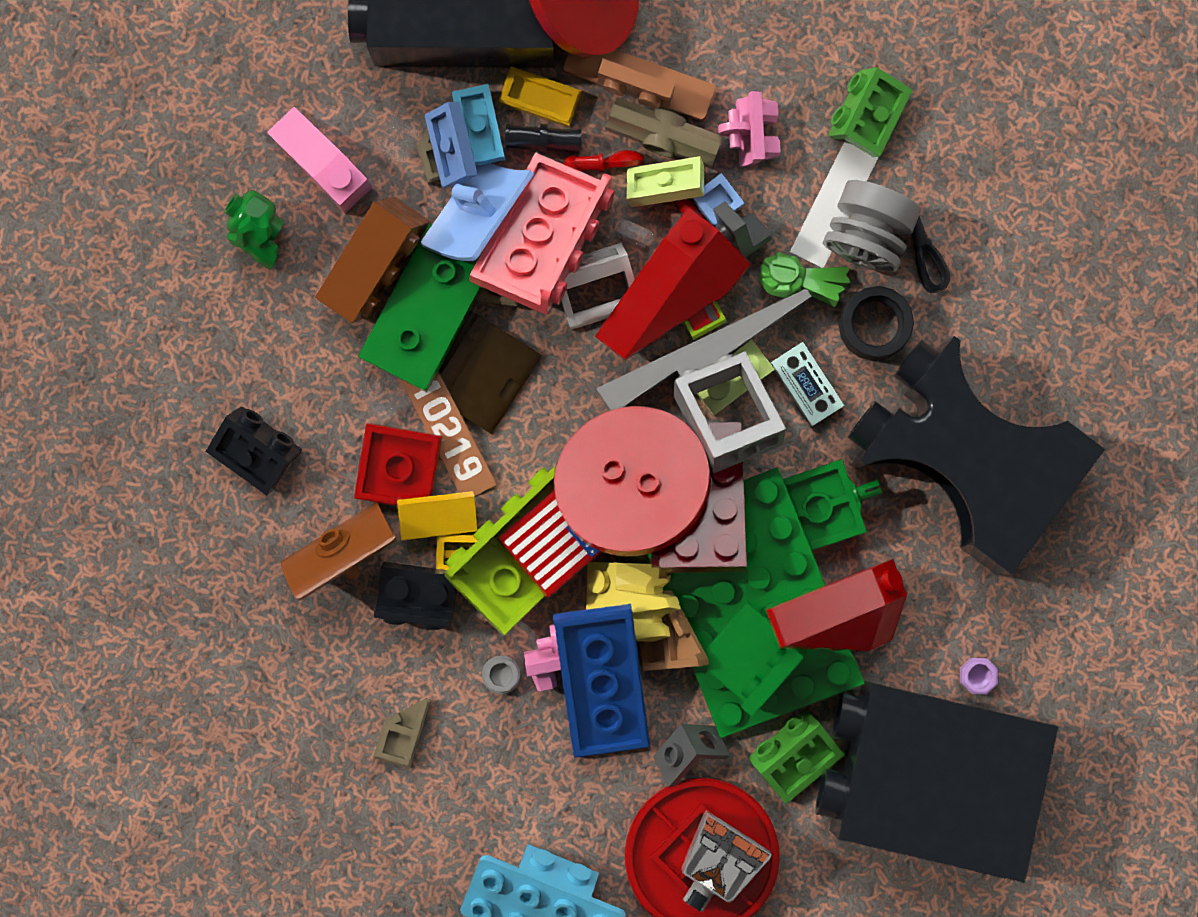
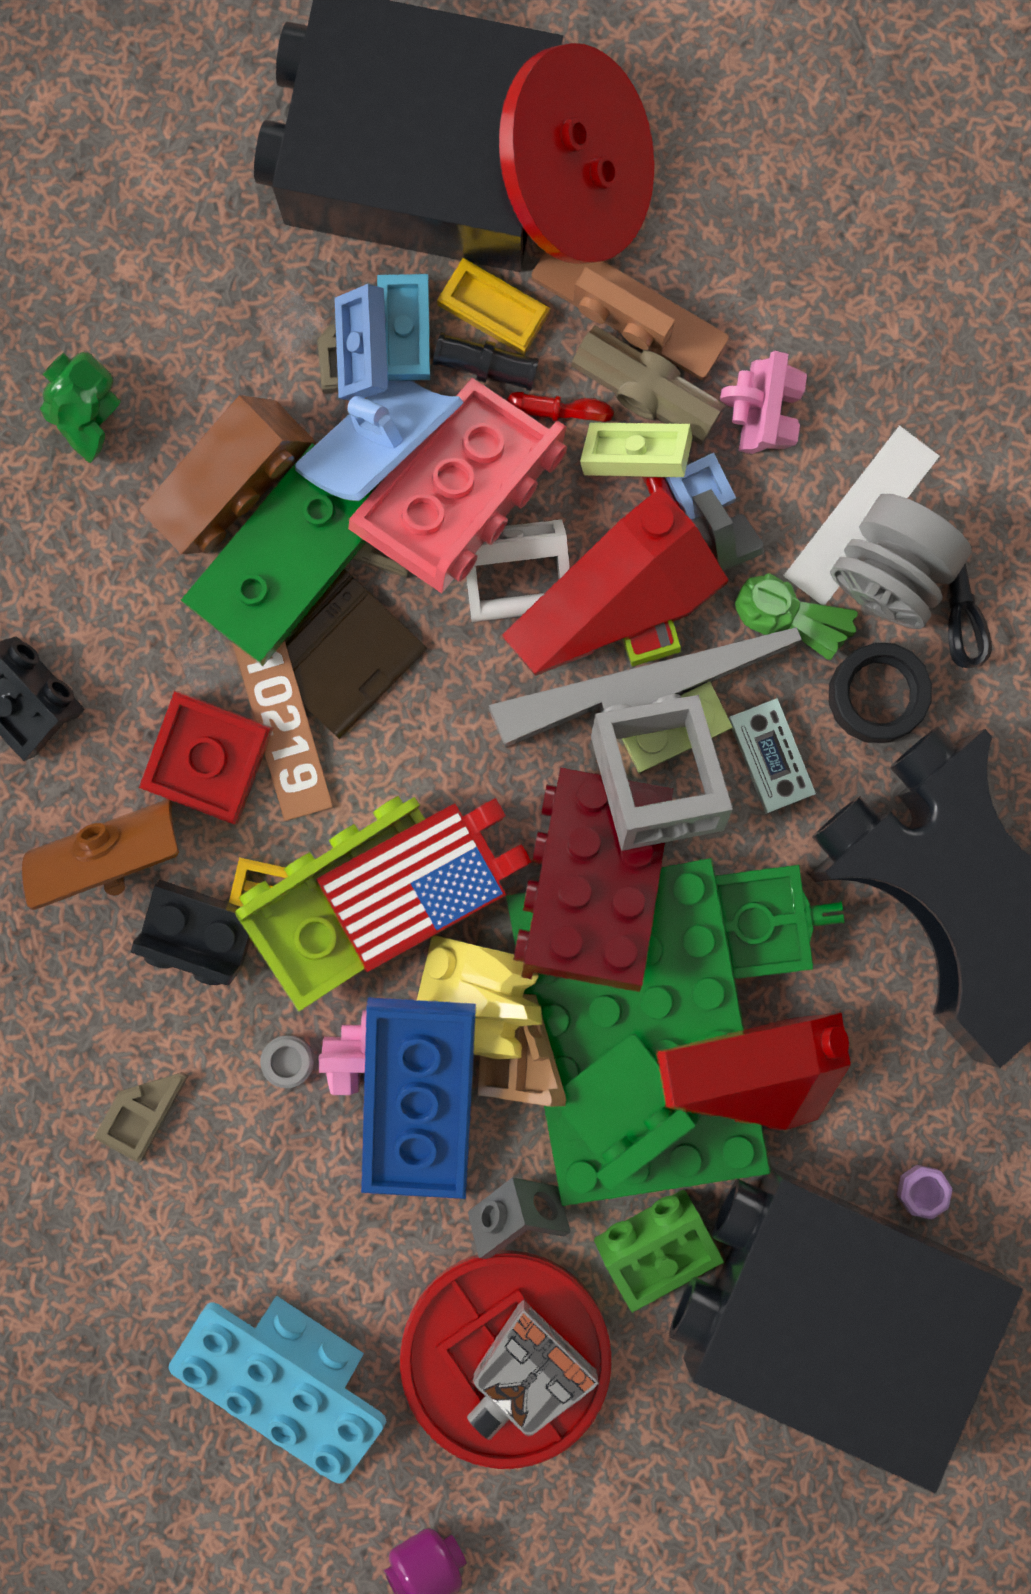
camera: 10 degrees right, 0 degrees up
bright pink slope [267,107,372,214] -> none
yellow tile [397,491,477,540] -> none
plate [554,406,711,556] -> none
clear tile [615,218,655,253] -> none
bright green bracket [828,67,913,157] -> none

